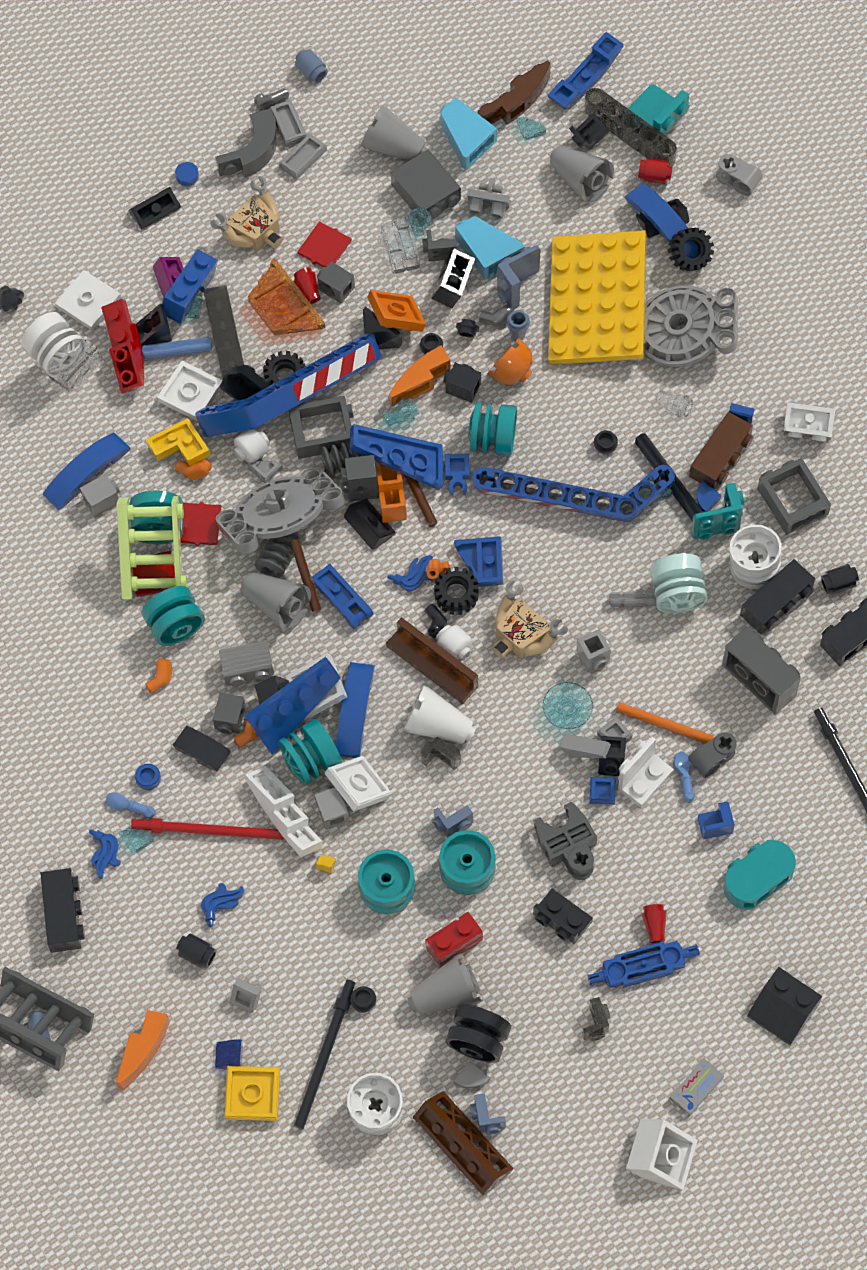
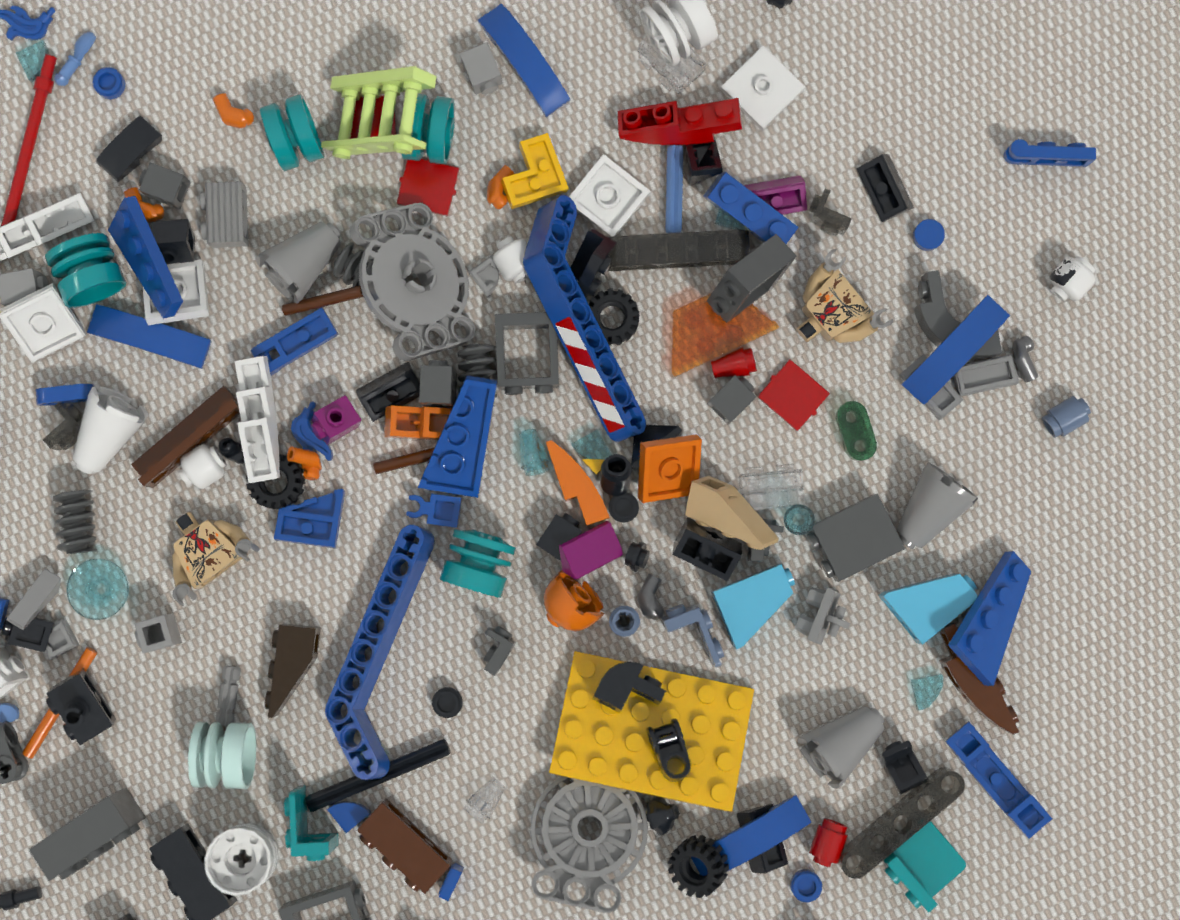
camera: 100 degrees right, 20 degrees up
none -> blue beam [35,384,94,406]
none -> black brick [46,669,116,745]
none -> dark grey piece [53,490,97,554]
none -> white slope [234,356,280,483]
none -> dark brown slope [264,624,321,718]
none -> magenta brick [311,395,362,446]
none -> dark grey bracket [483,625,516,676]
none -> magenta slope [559,521,623,579]
none -> clear light blue tile [571,429,611,459]
none -> yellow piece [581,459,605,475]
none -> black brick [592,662,666,713]
none -> black brick [600,454,632,496]
none -> black piece [646,718,691,782]
none -> black piece [646,796,680,836]
none -> tan slope [685,476,779,550]
none -> dark grey window [706,234,797,323]
none -> blue tile [790,869,822,902]
none -> clear smoke bracket [808,188,852,236]
none -> clear green plate [836,401,877,461]
none -> blue slope [901,295,1011,405]
none -> blue wing [948,551,1031,686]
none -> blue plate [1003,139,1096,167]
none -> white head [1049,256,1096,302]

